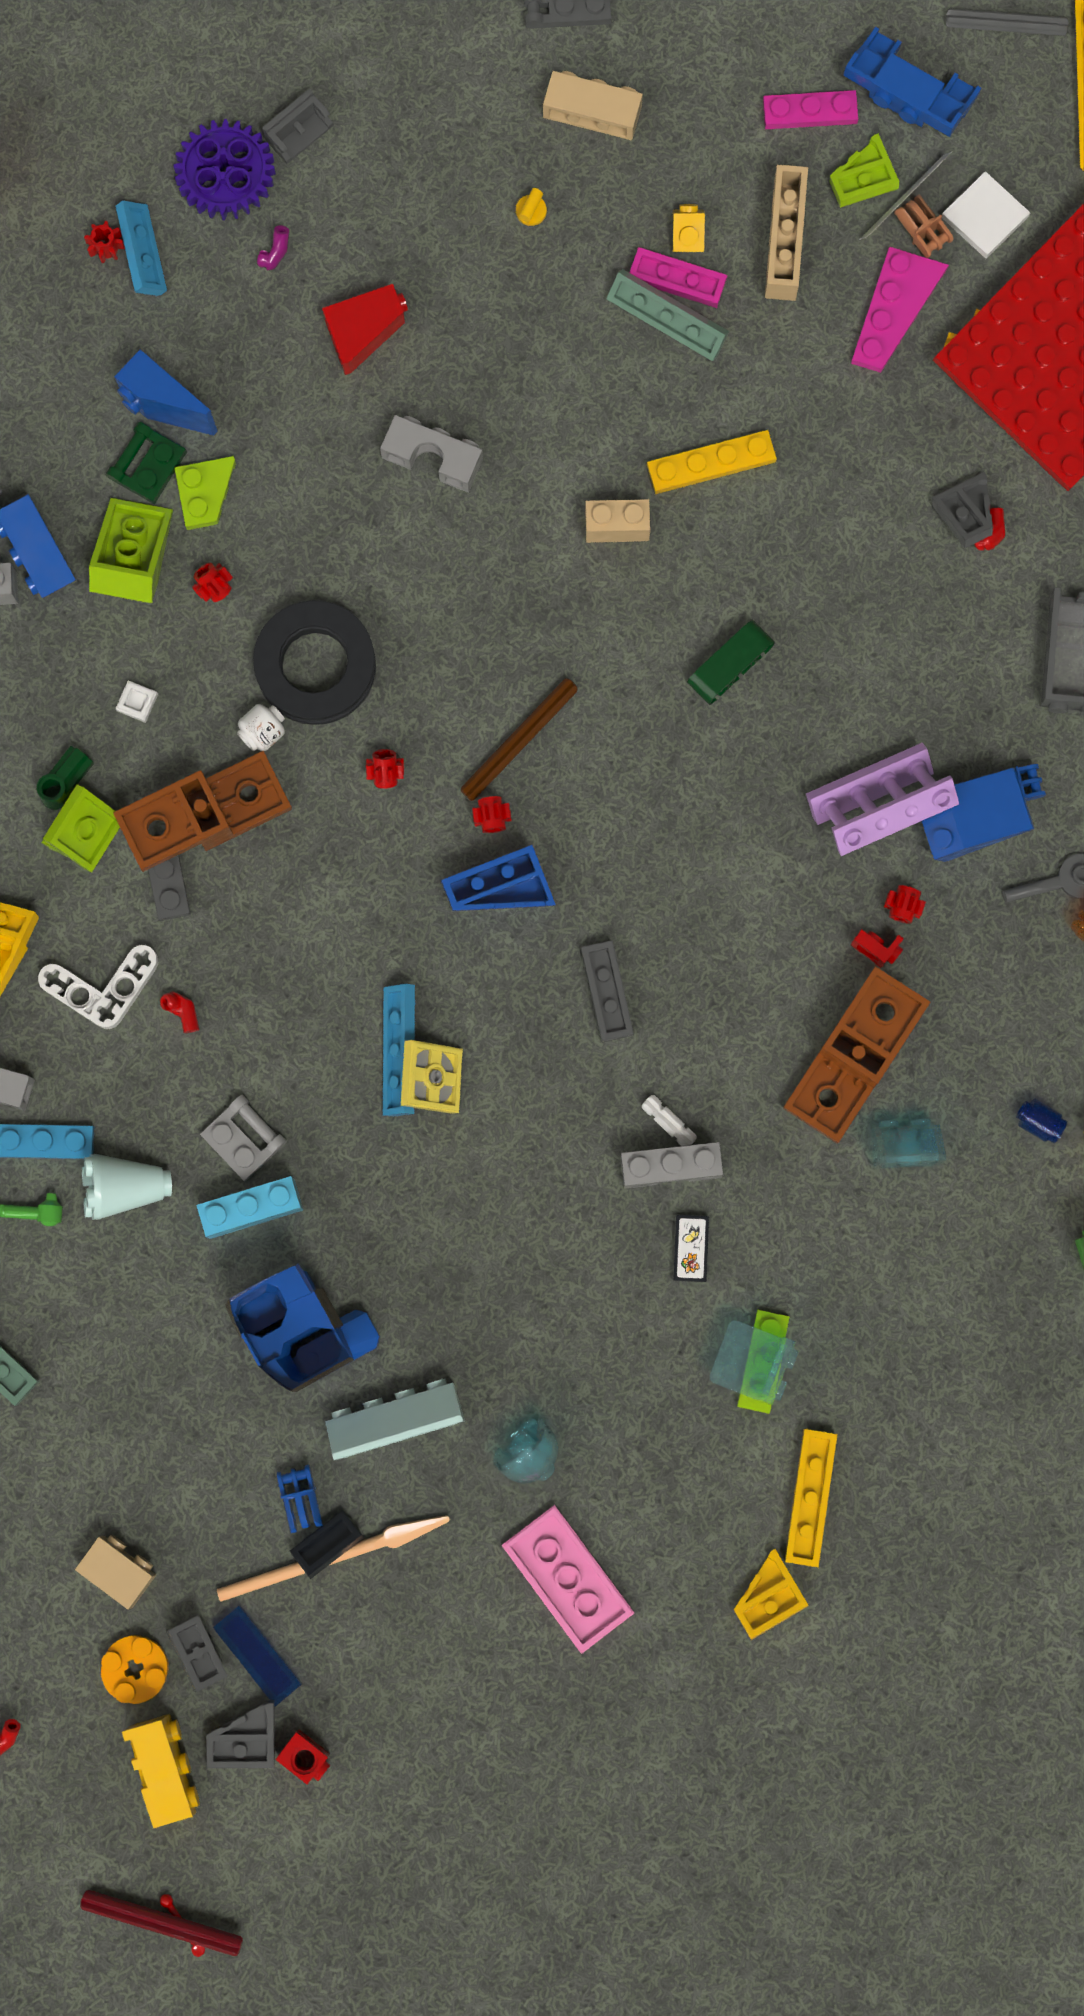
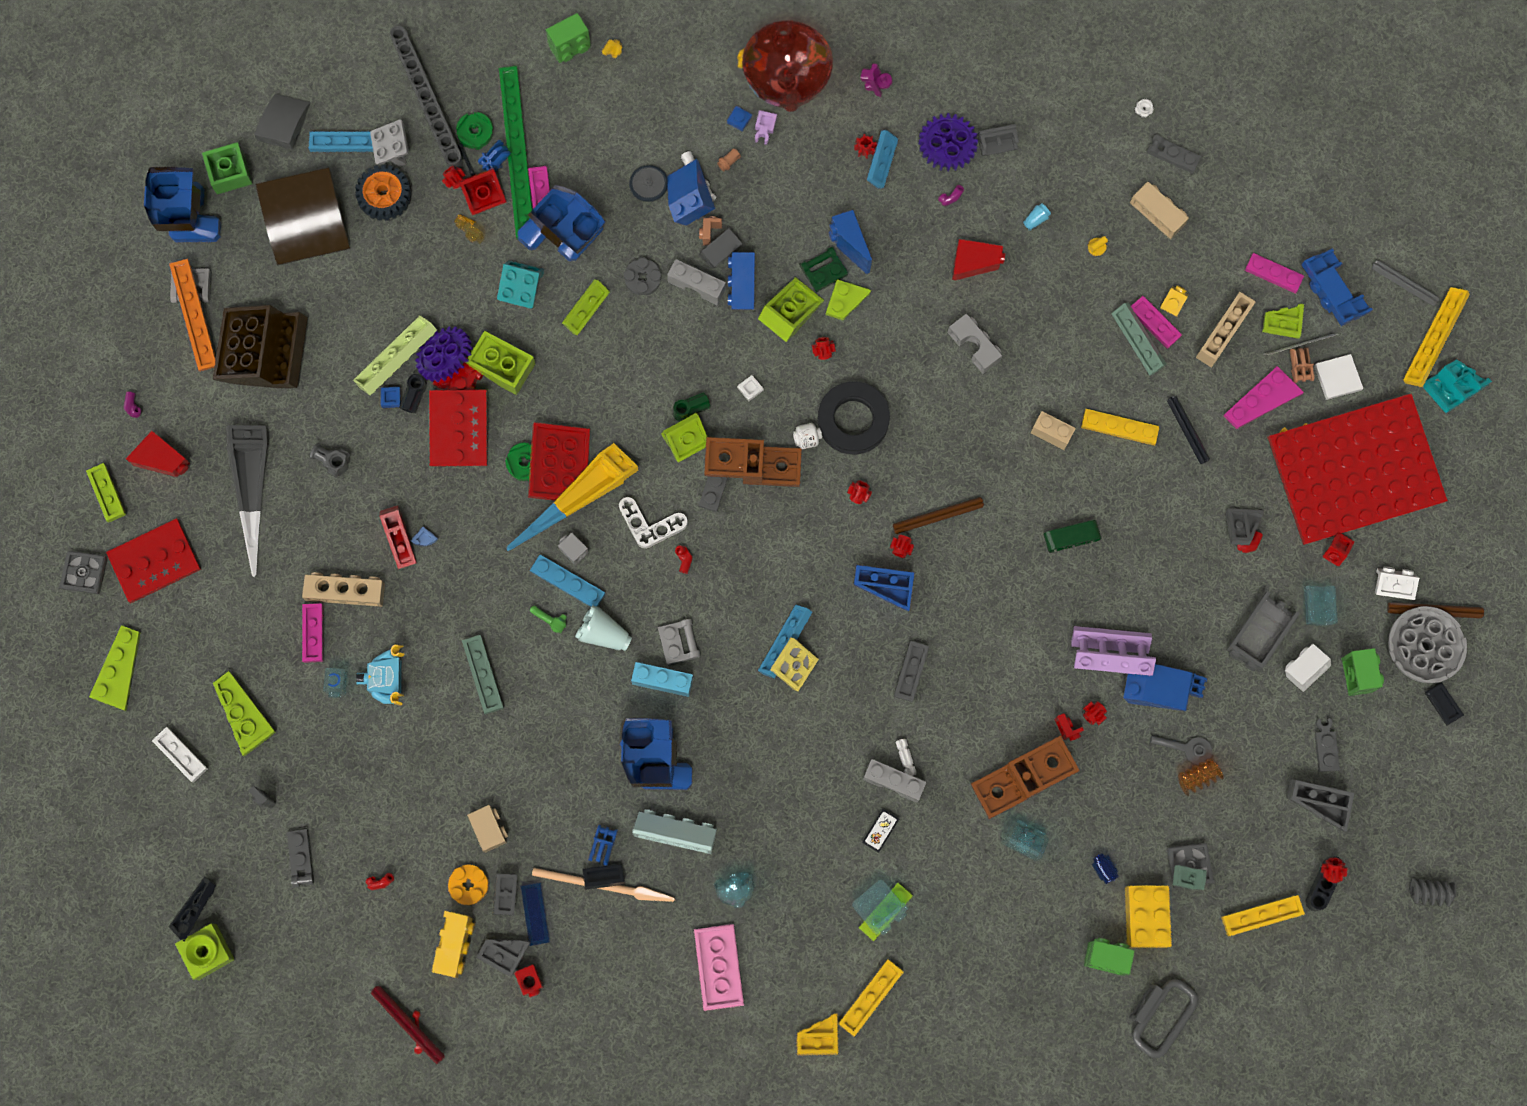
camera: 25 degrees right, 5 degrees down
none -> magenta hips [861,64,893,97]
none -> medium azure cone [1023,203,1051,230]
none -> black axle [1167,396,1210,464]

